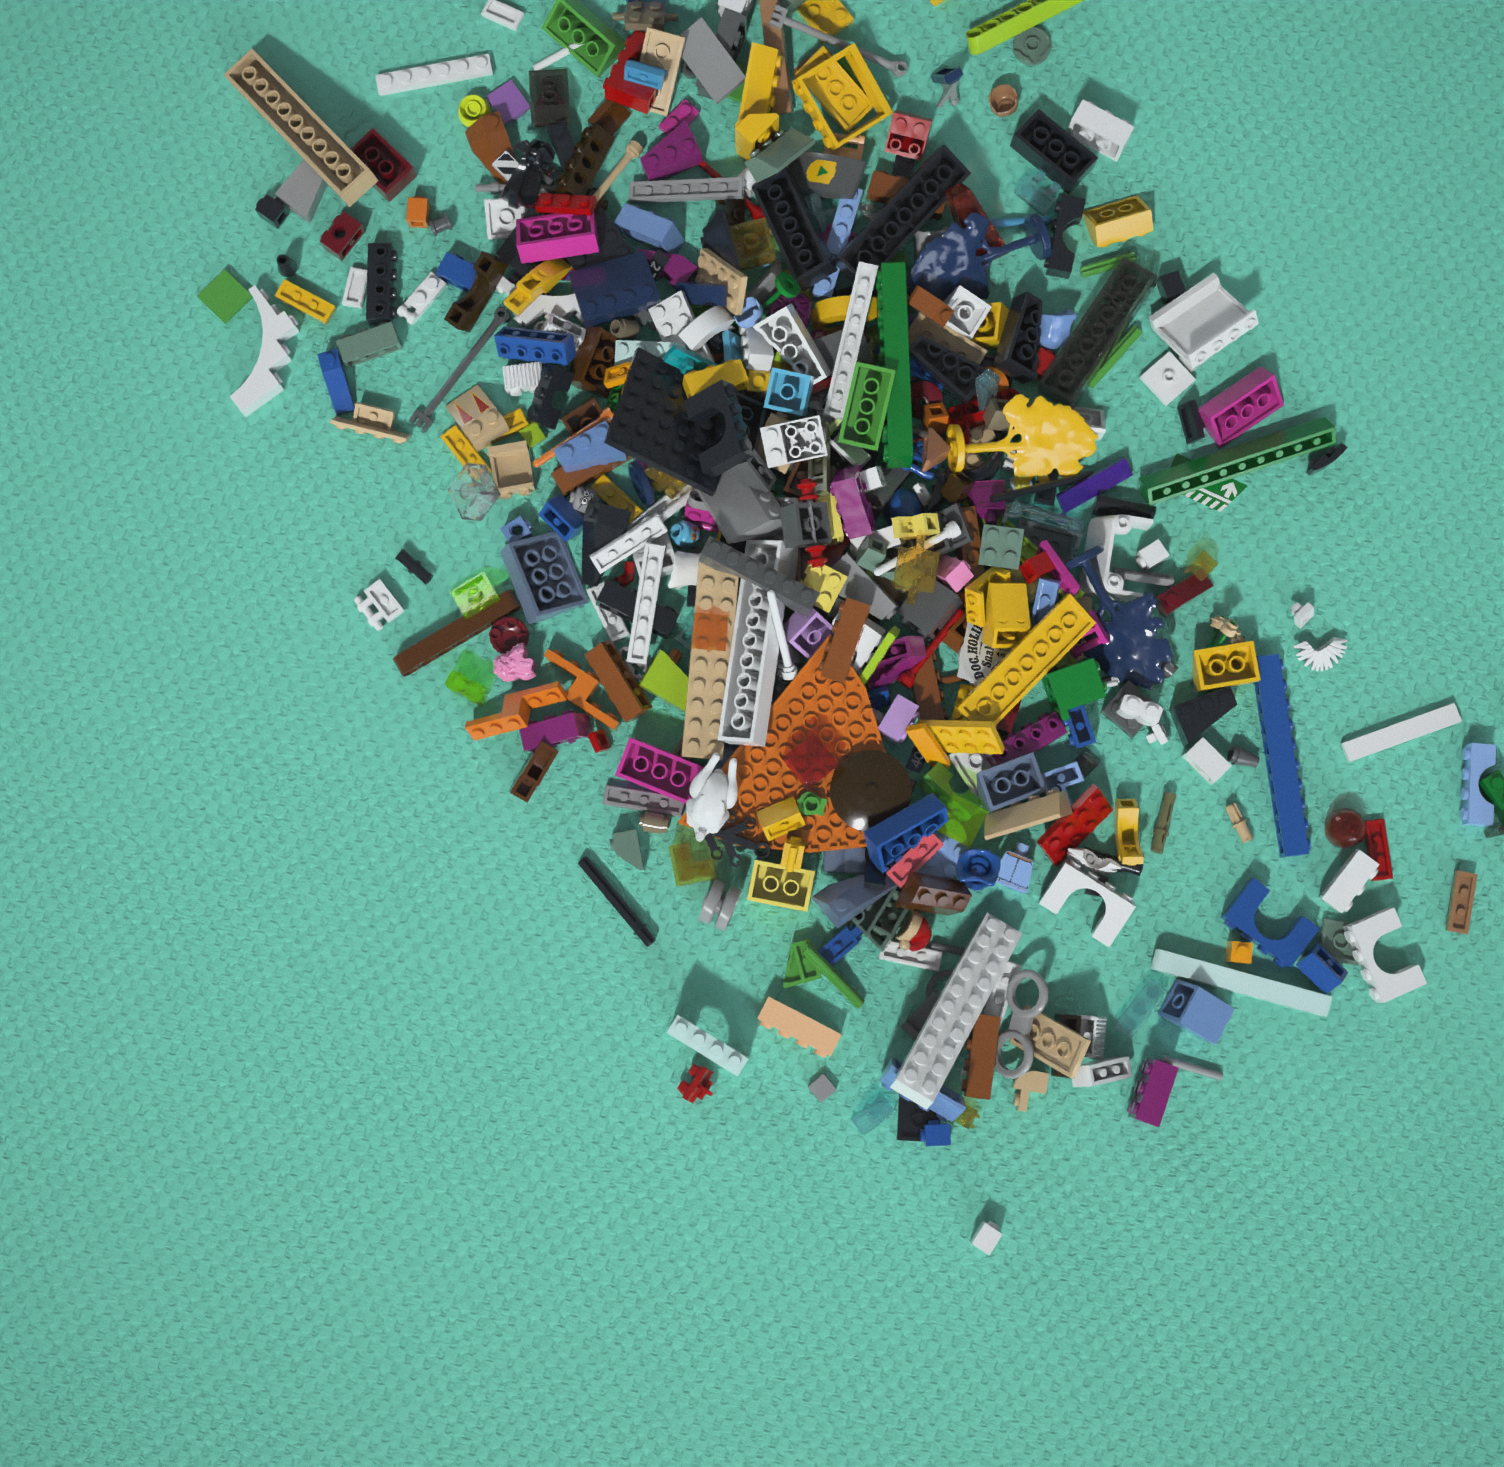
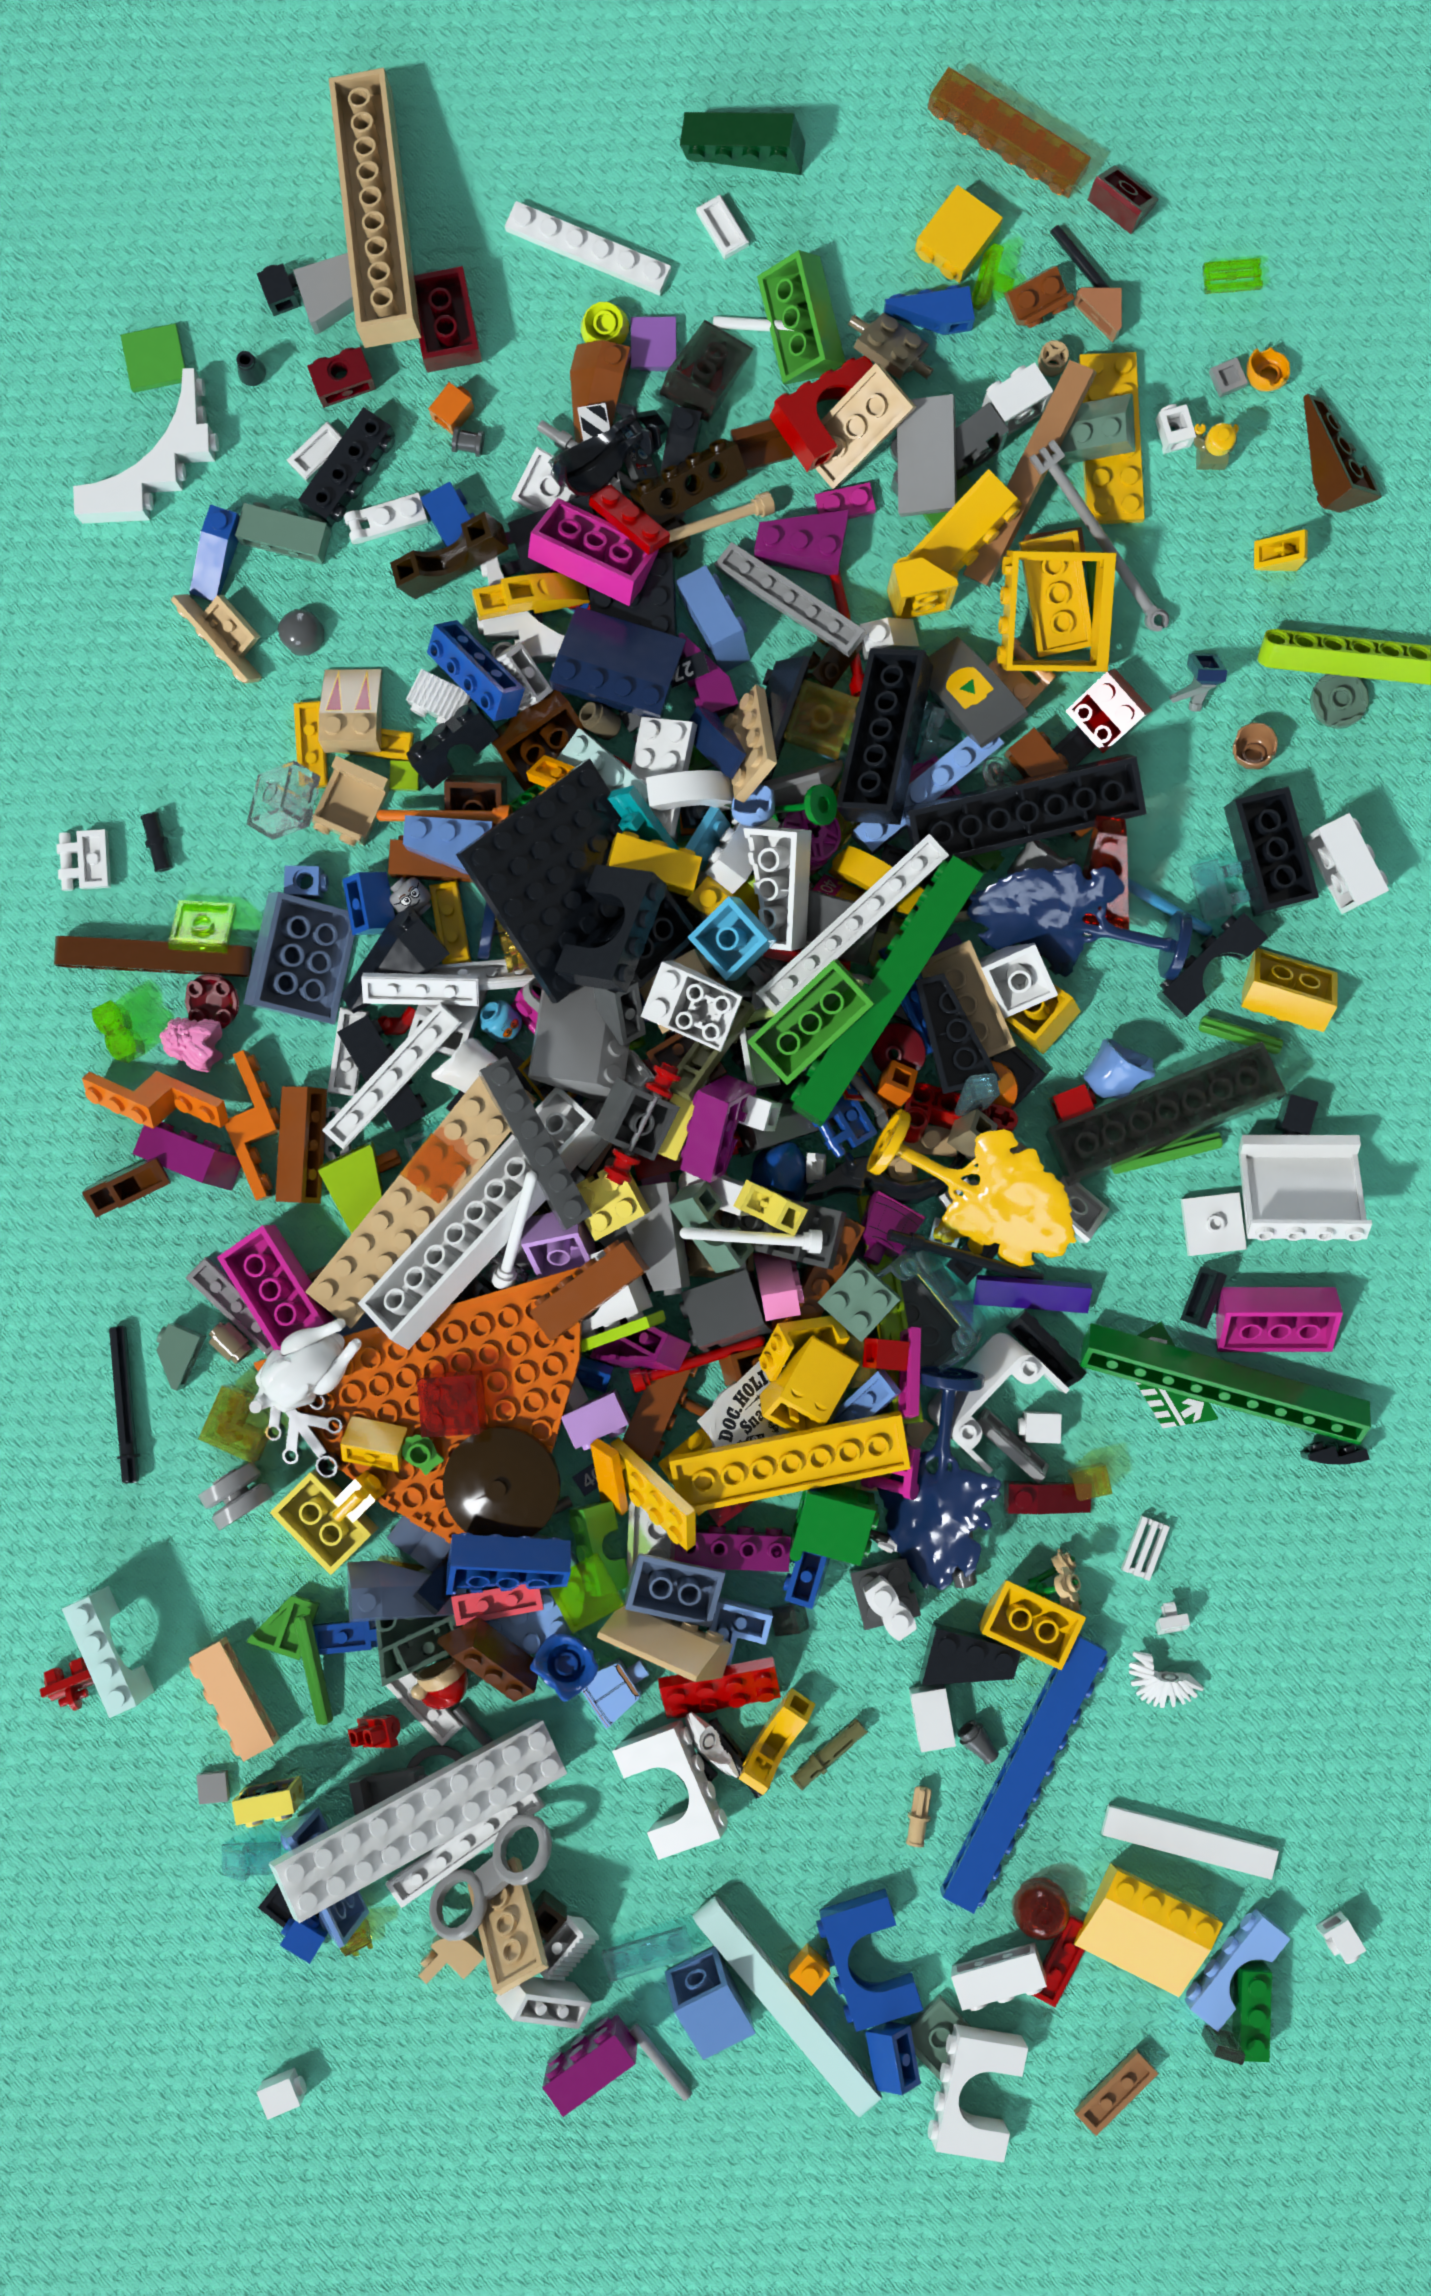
camera: 35 degrees right, 5 degrees up
yellow plate [274,279,337,325] -> none
dark grey hinge [409,307,510,432] -> none
red tile [587,730,612,753] -> none
dark azure panel [624,60,667,90] -> none
sand green slope [744,128,816,183] -> none
clear yellow plate [893,535,940,605] -> none
dark orange slope [907,285,954,328] -> none
nougat slope [921,428,951,472] -> none
dark brown panel [940,472,975,504] -> none
dark orange brick [961,1014,1000,1100] -> none
black wedge [993,291,1042,384] -> none
white tile [1146,721,1171,745] -> none
none -> light yellow piece [232,1776,305,1827]
none -> dark grey hair [277,609,324,656]
none -> red hips [348,1715,400,1748]
none -> yellow slope [1073,1863,1223,1997]
none -> white tile [1121,1515,1170,1581]

